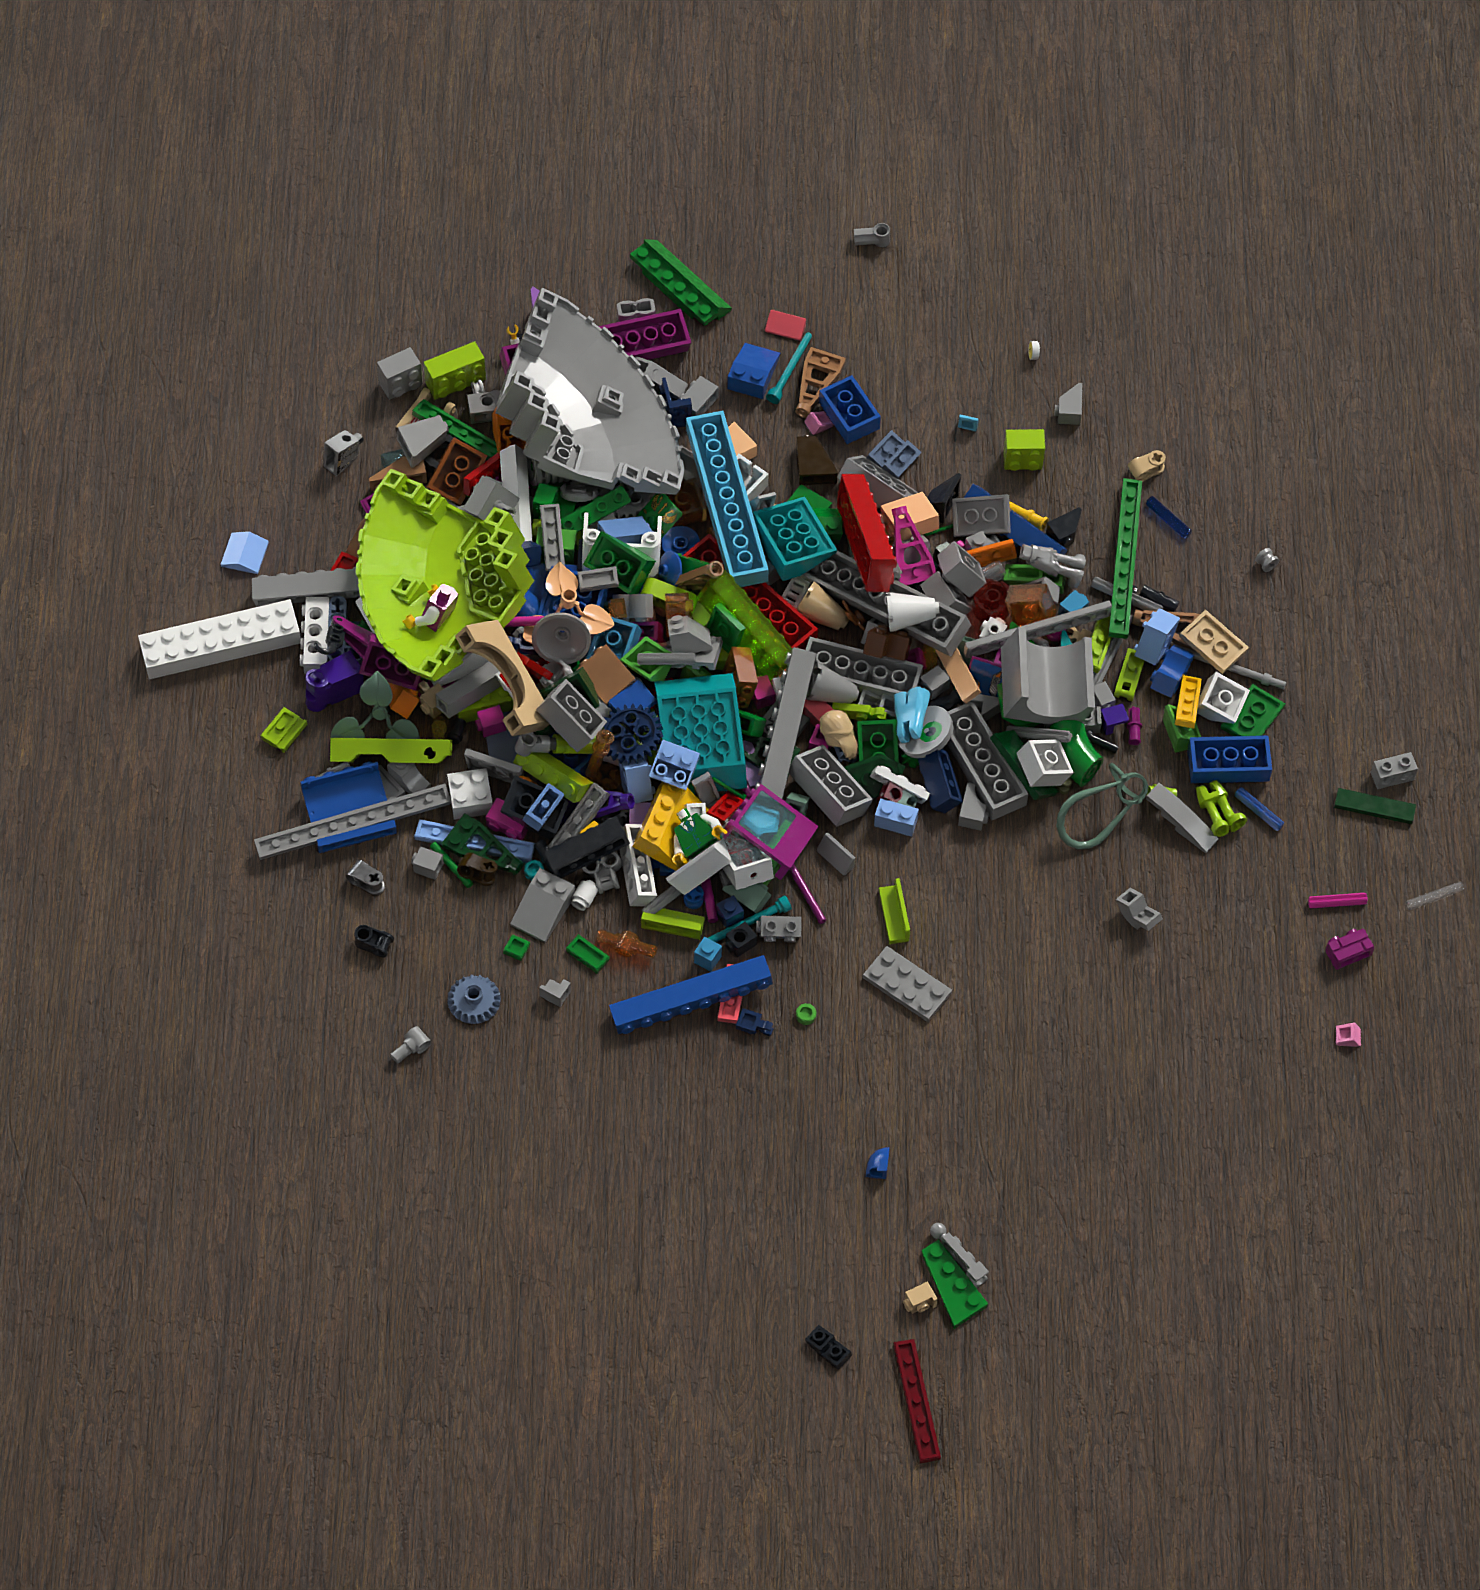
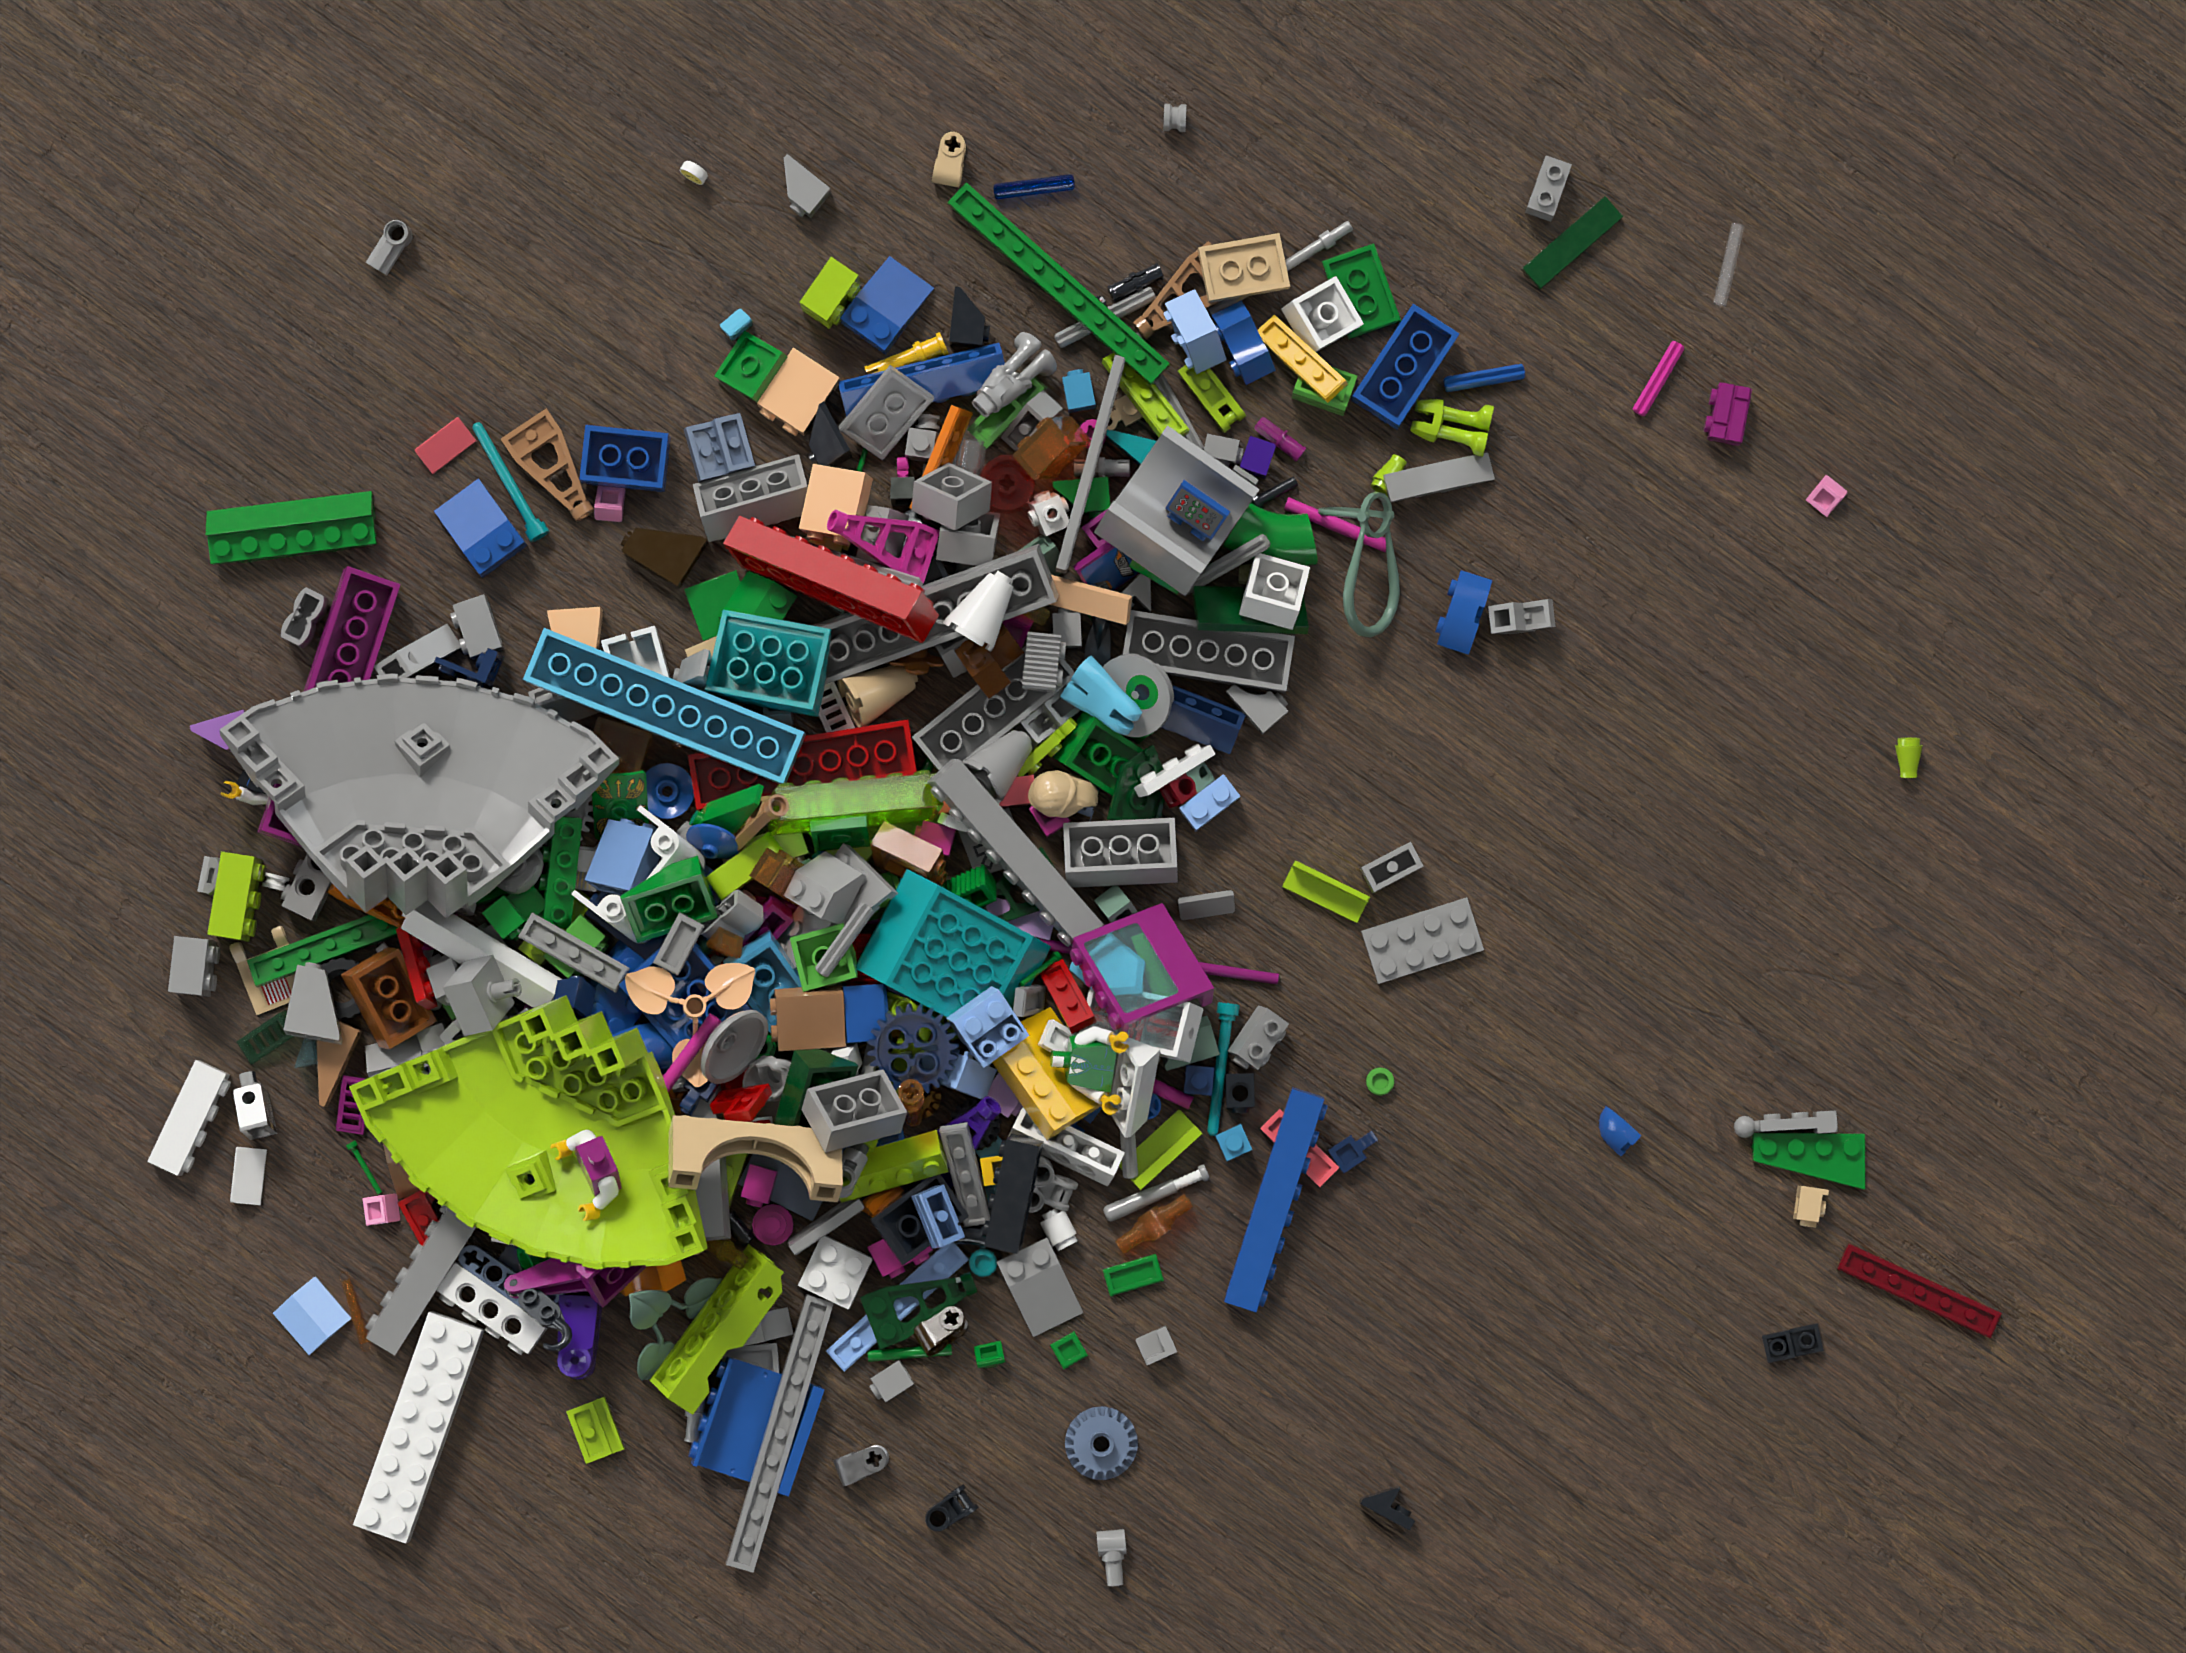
camera: 55 degrees left, 25 degrees up
none -> white brick [147,1060,231,1176]
none -> white slope [230,1147,267,1205]
none -> clear green slope [237,1010,296,1065]
none -> clear orange piece [339,1272,371,1351]
none -> green piece [346,1140,382,1195]
none -> bright pink slope [363,1194,400,1226]
none -> green tile [714,330,788,402]
none -> dark pink plate [752,1204,794,1245]
none -> light nougat panel [757,348,841,436]
none -> blue slope [840,256,934,355]
none -> green slope [974,1341,1005,1368]
none -> light grey brick [1022,632,1066,693]
none -> light grey piece [1103,1164,1210,1222]
none -> slope [1165,480,1230,542]
none -> dark pink piece [1283,497,1386,552]
none -> black slope [1359,1486,1415,1531]
none -> light grey brick [1360,842,1424,894]
none -> blue brick [1435,570,1492,655]
none -> lime cone [1895,737,1923,778]

